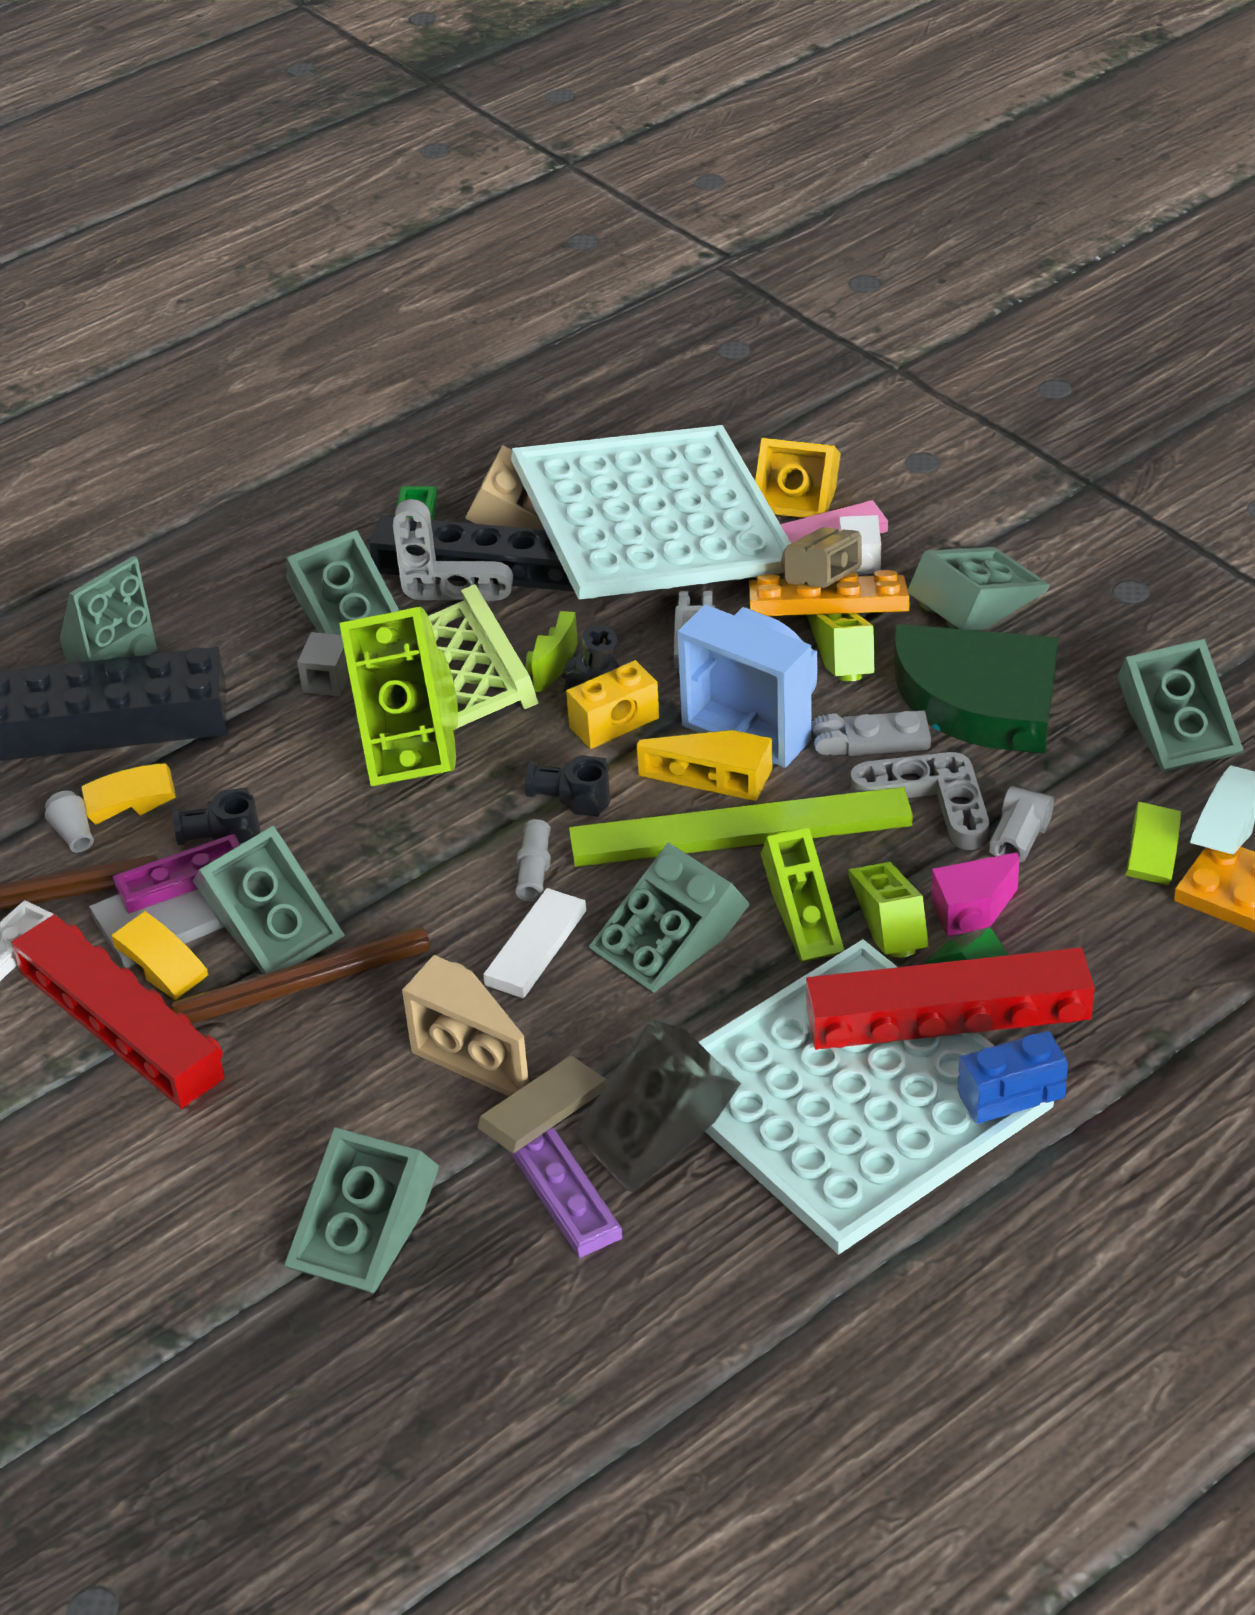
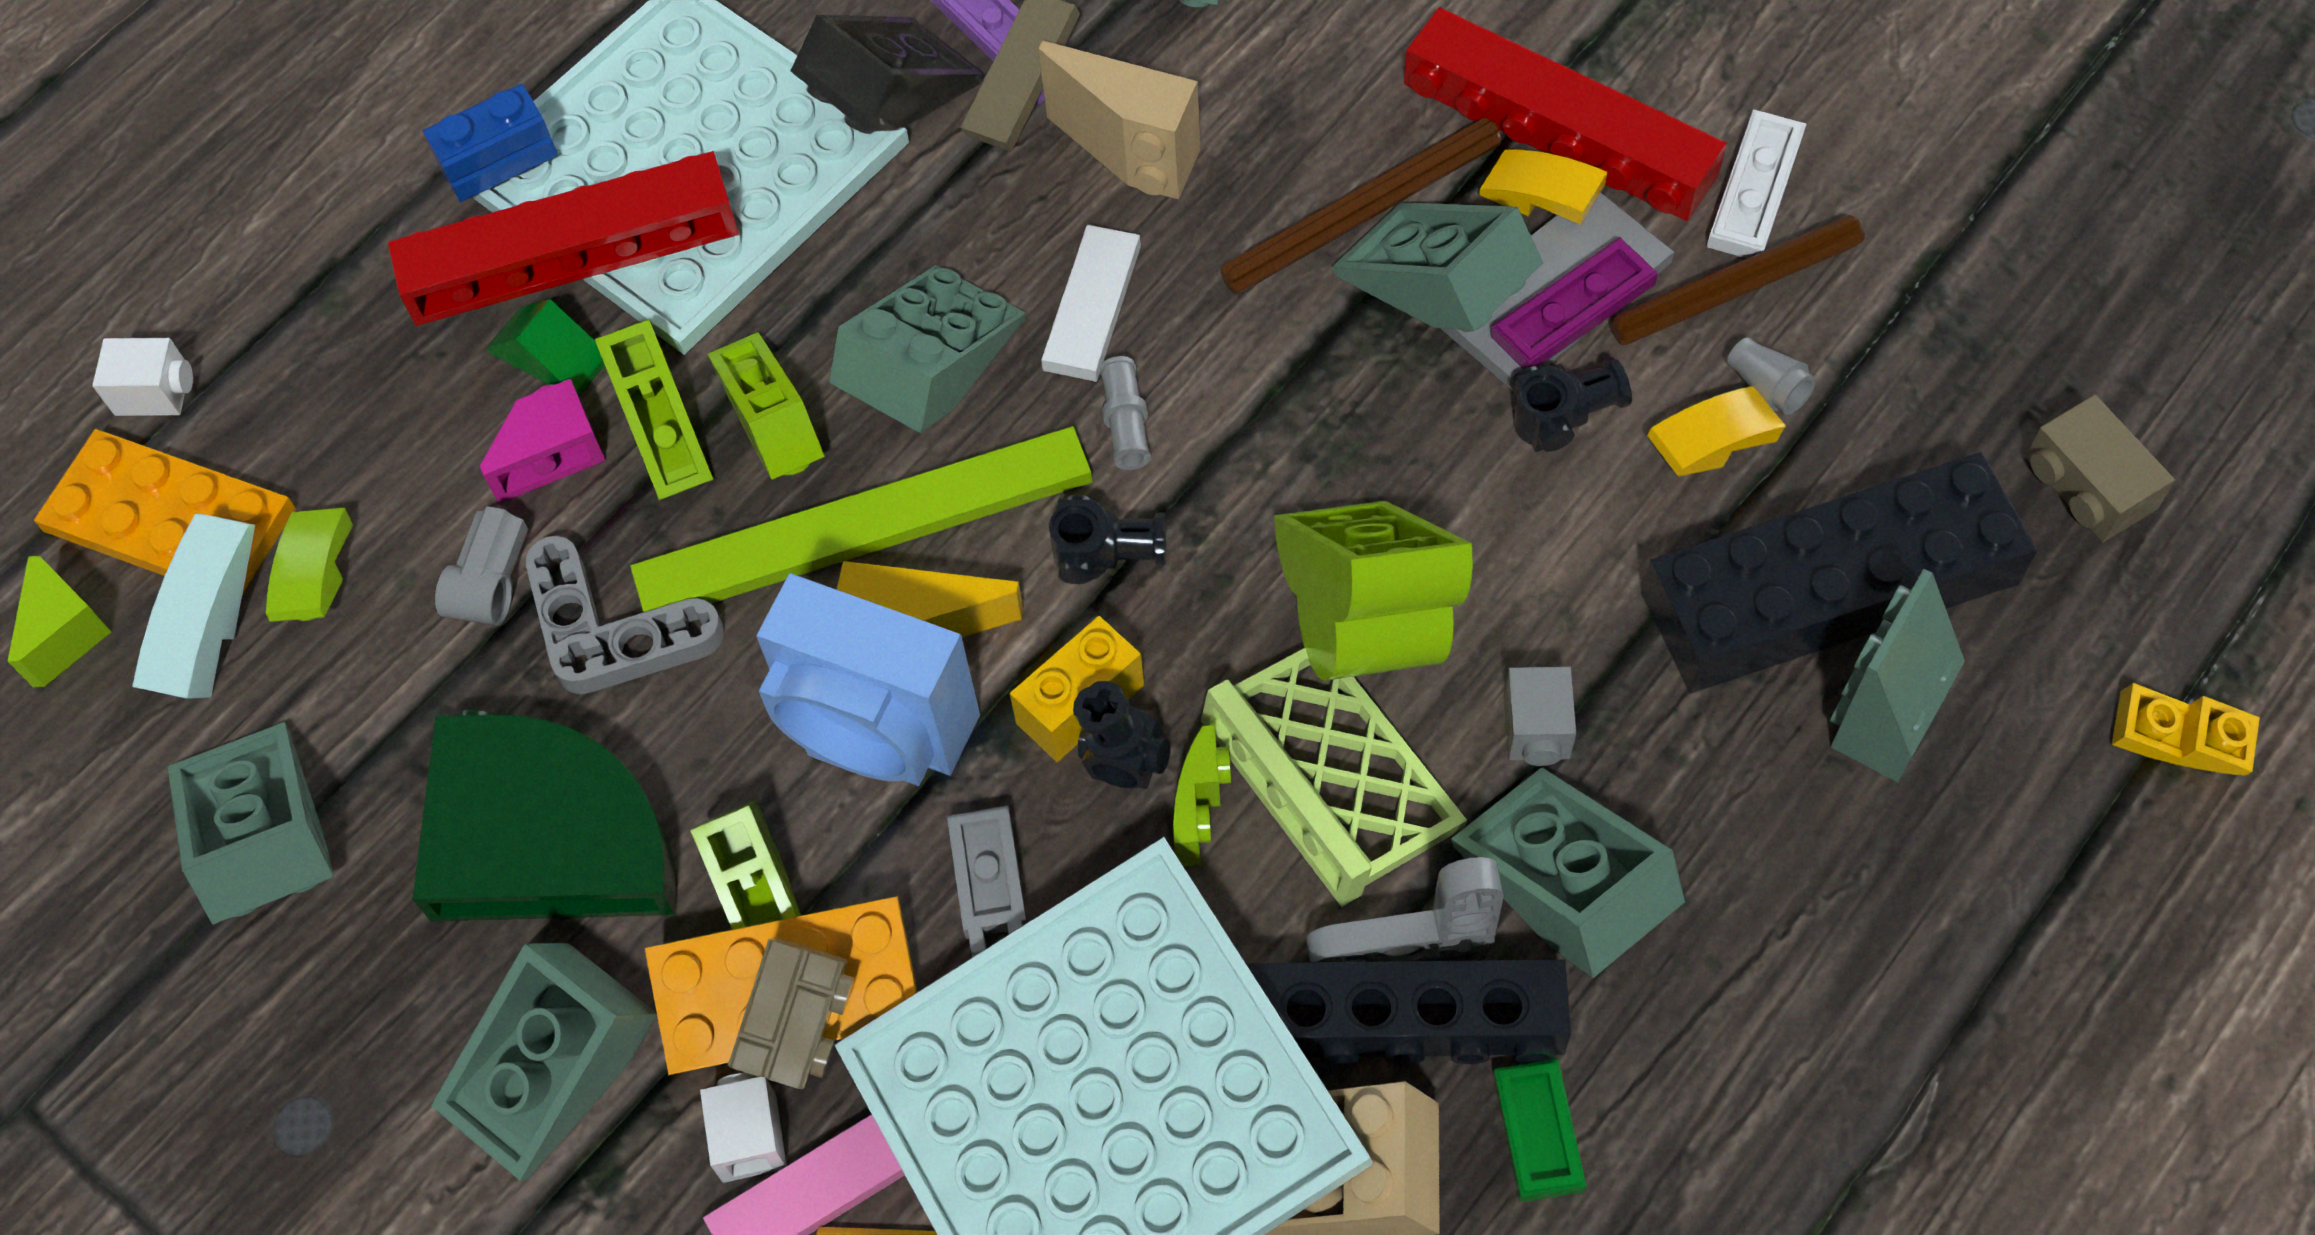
camera: 170 degrees right, 20 degrees up
light grey hinge [812,710,931,756] -> none

